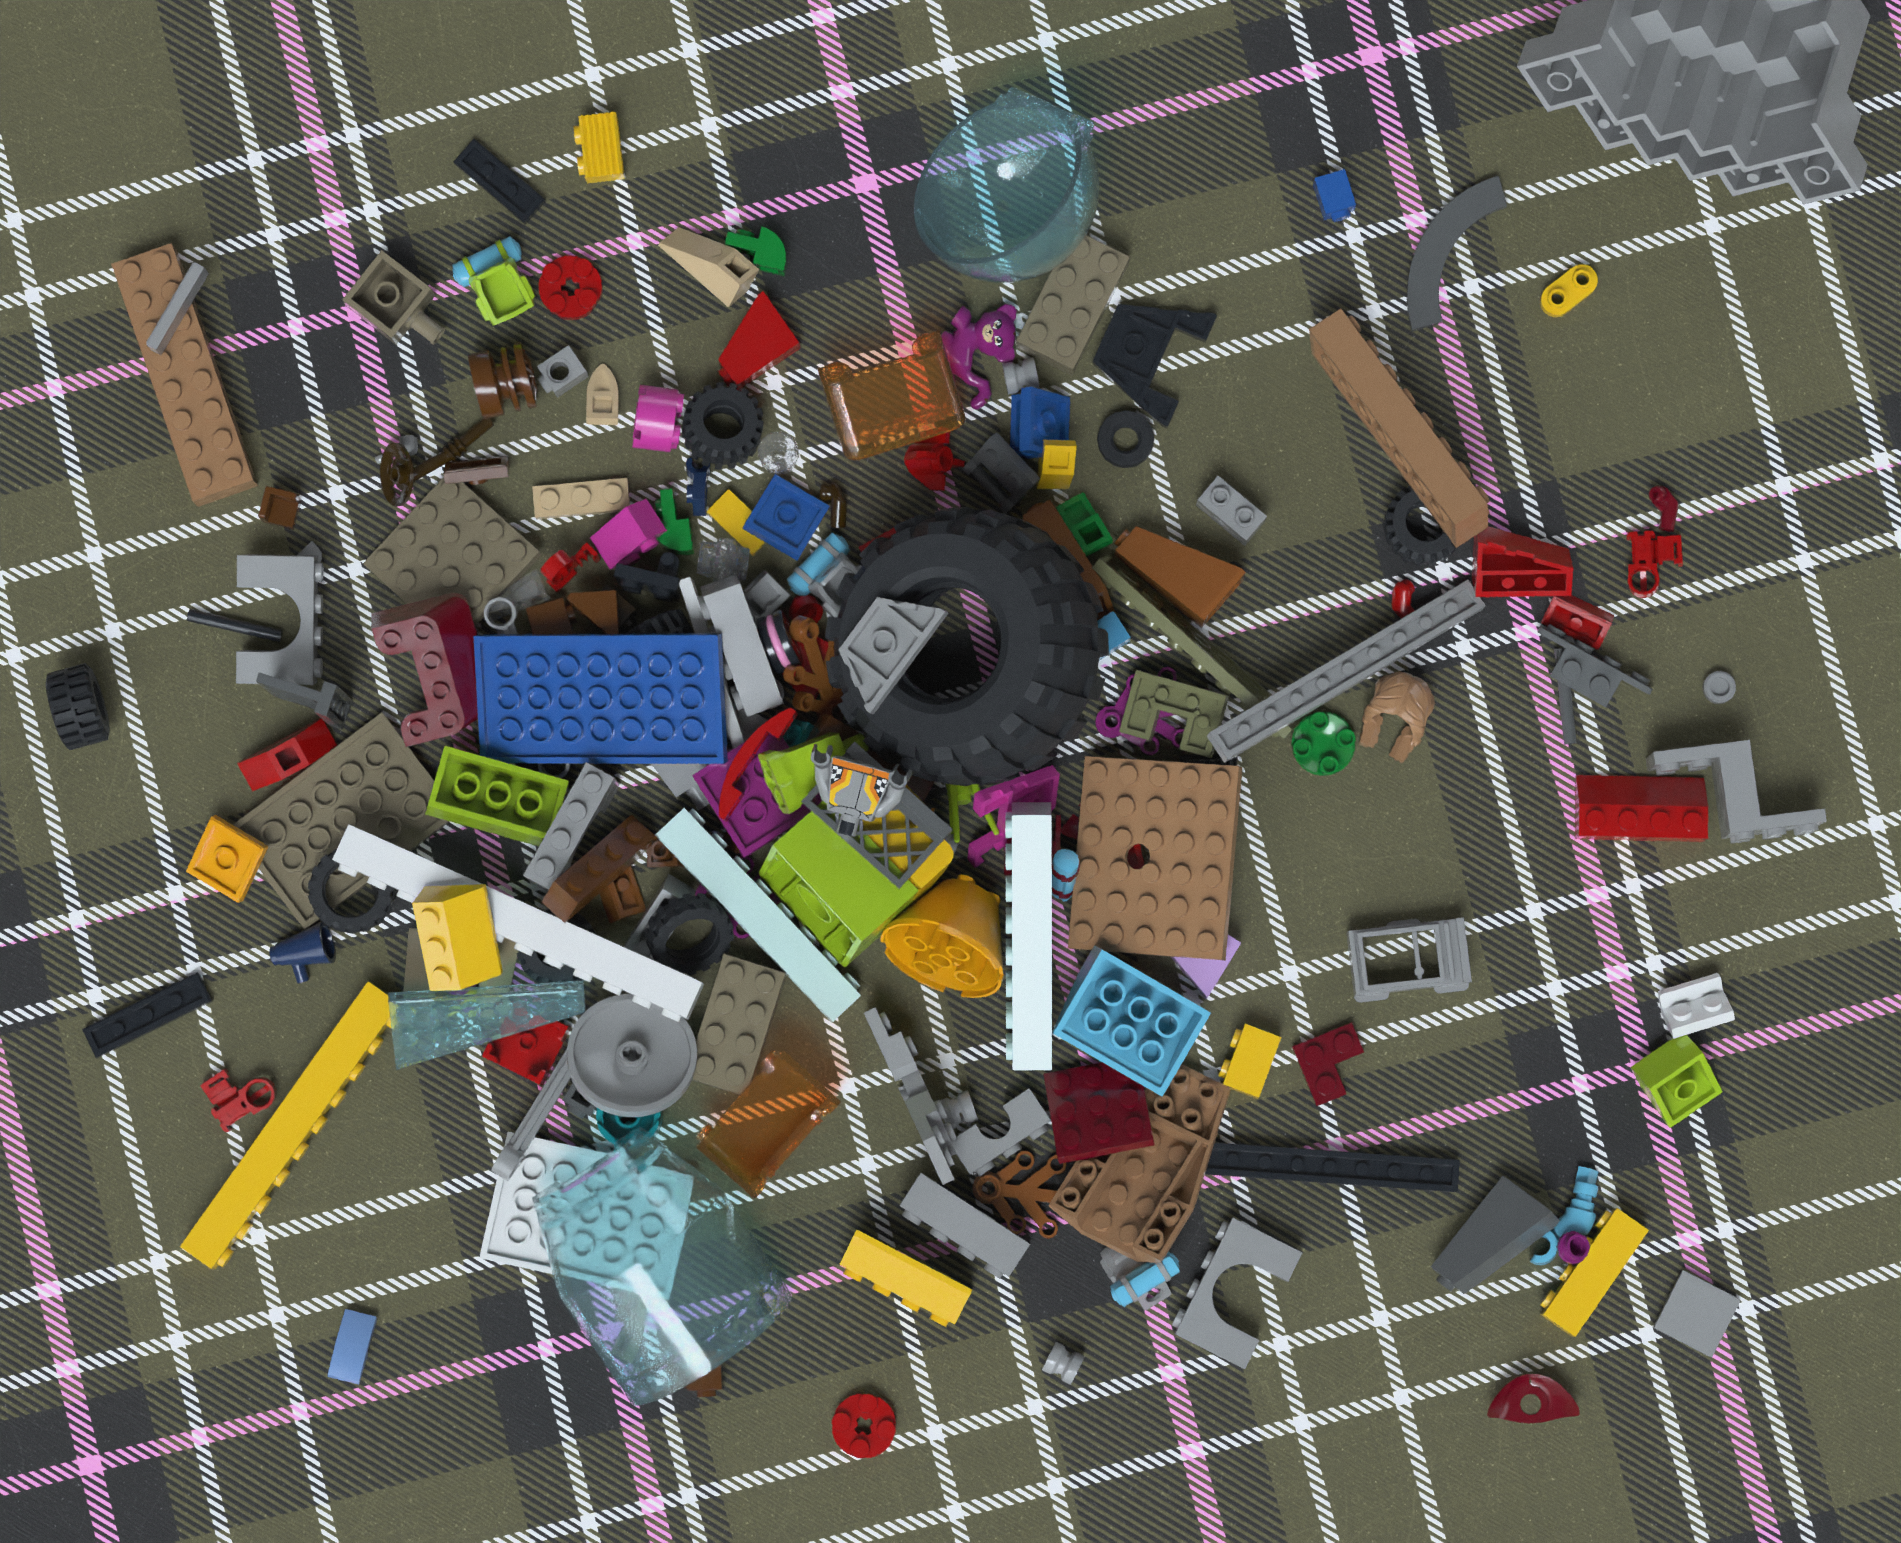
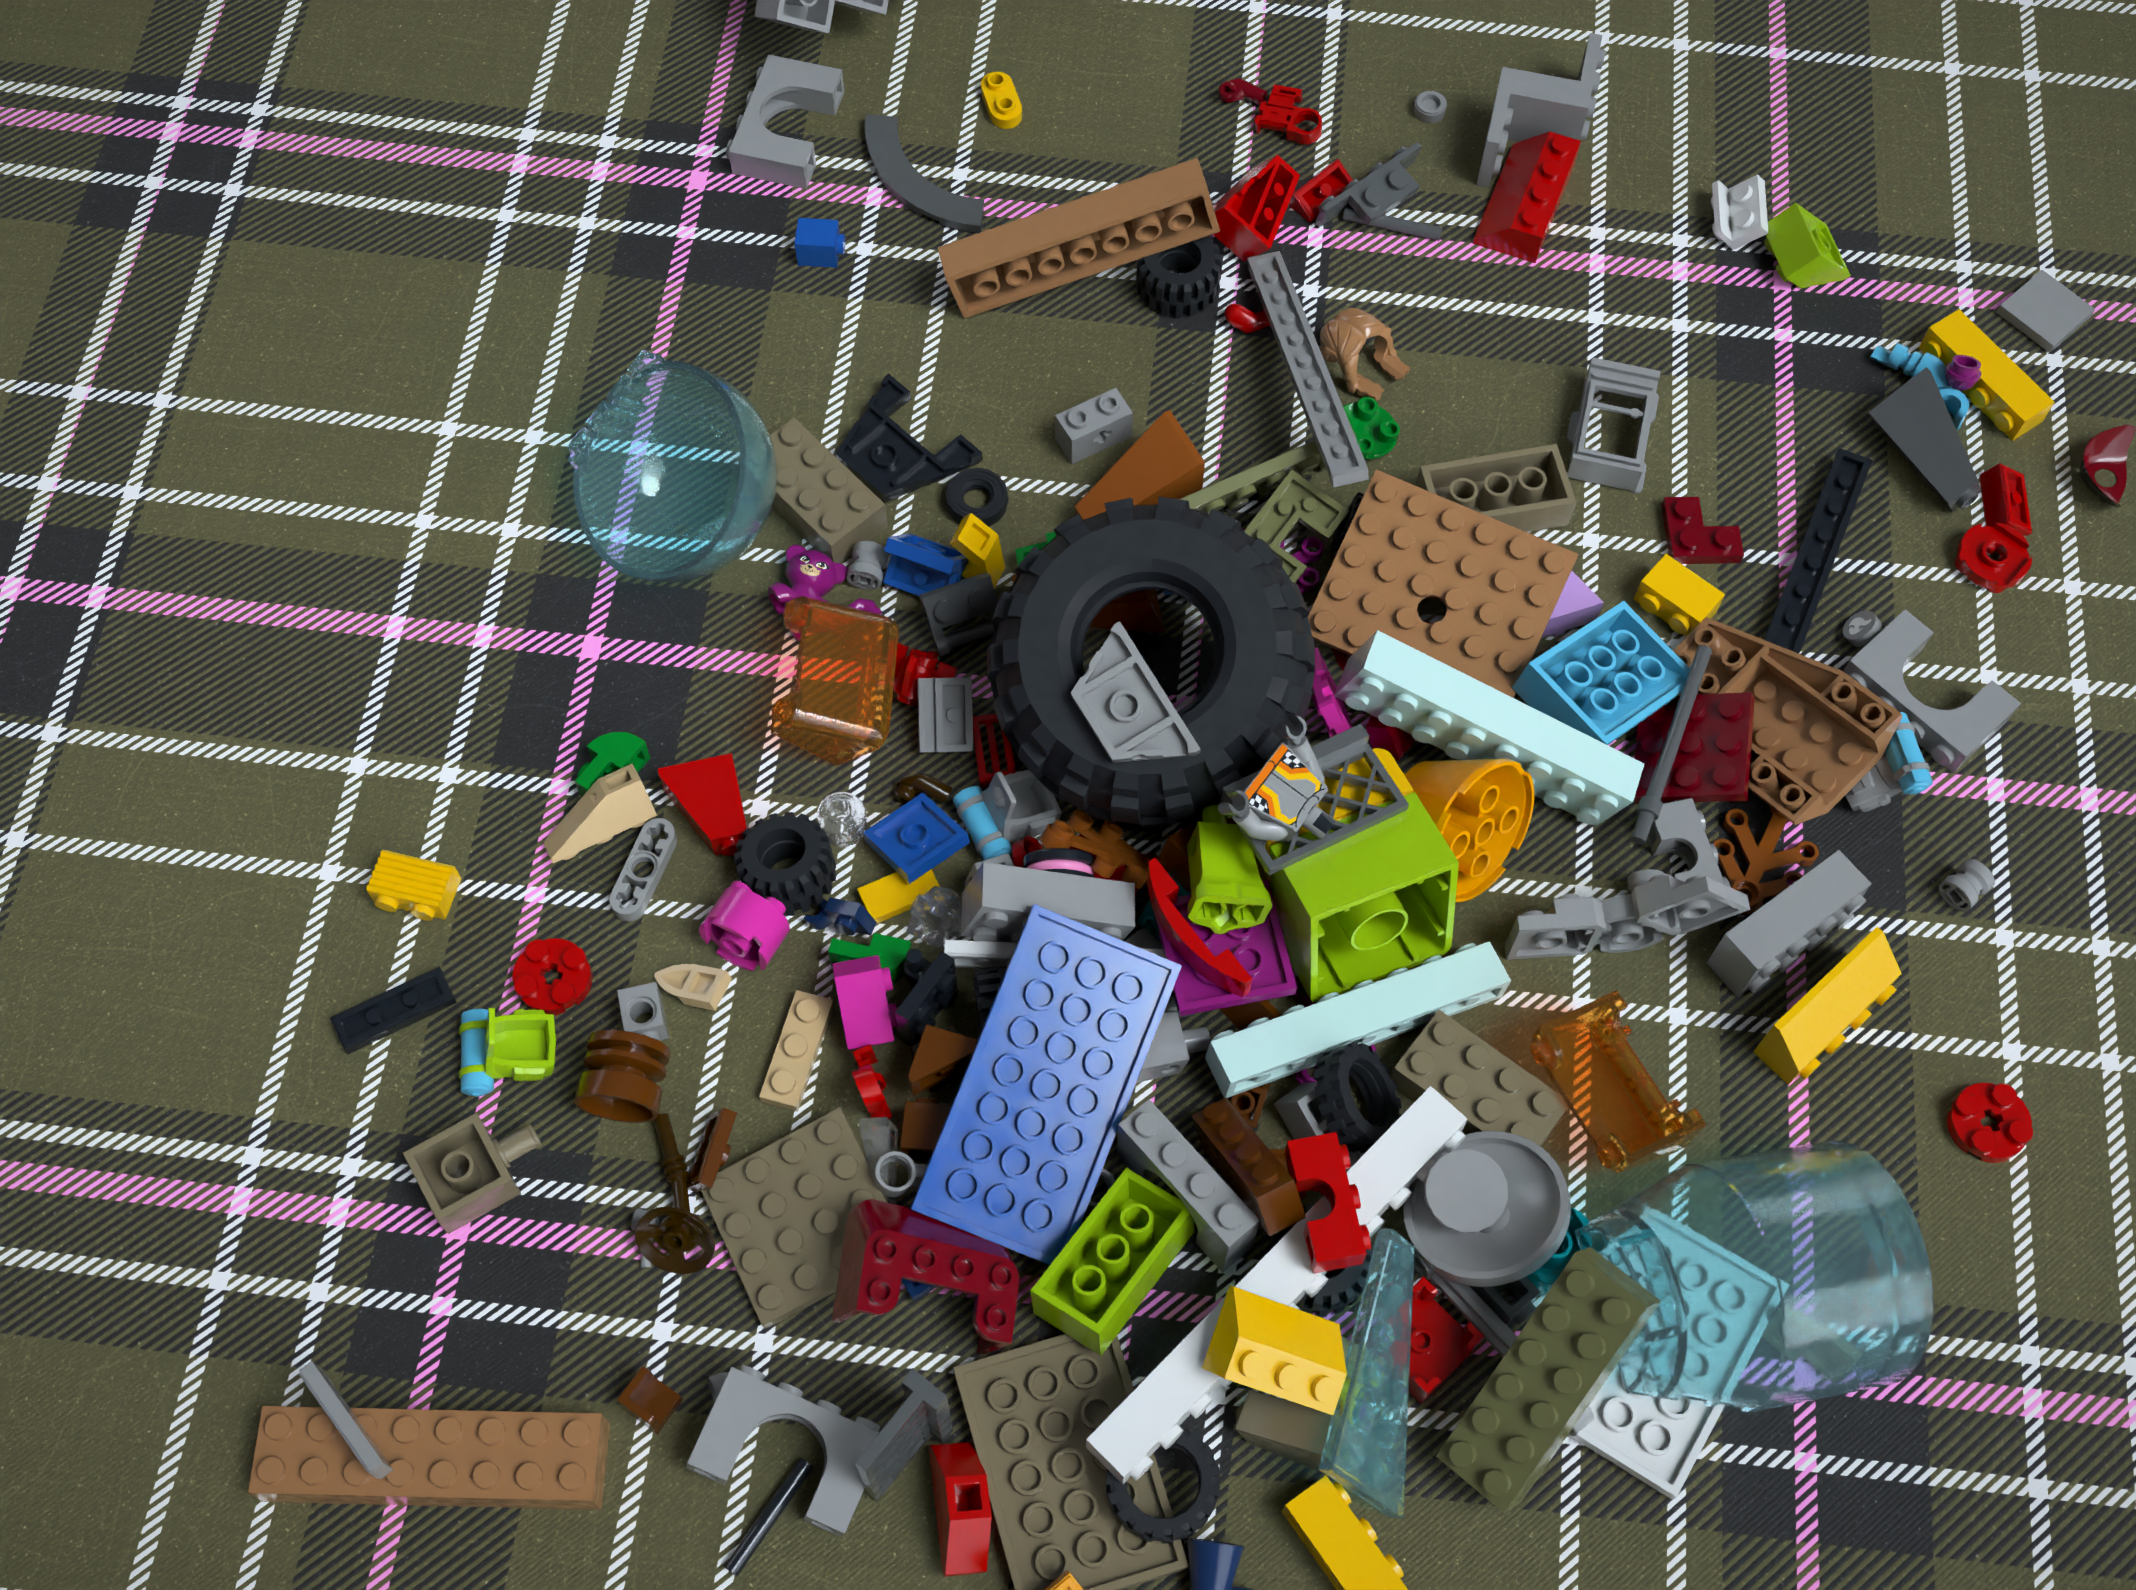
camera: 75 degrees left, 20 degrees down
none -> light grey beam [609,818,677,922]
none -> light grey arch [726,54,845,189]
none -> light grey plate [917,677,973,752]
none -> red arch [1284,1132,1371,1274]
none -> dark tan brick [1416,444,1577,532]
none -> light grey tile [1424,1149,1508,1233]
none -> olive brick [1436,1247,1661,1513]
none -> dark grey bar [1630,645,1712,845]
none -> light grey tile [1843,610,1882,647]
none -> red plate [1955,523,2032,593]
none -> red slope [1979,463,2032,536]

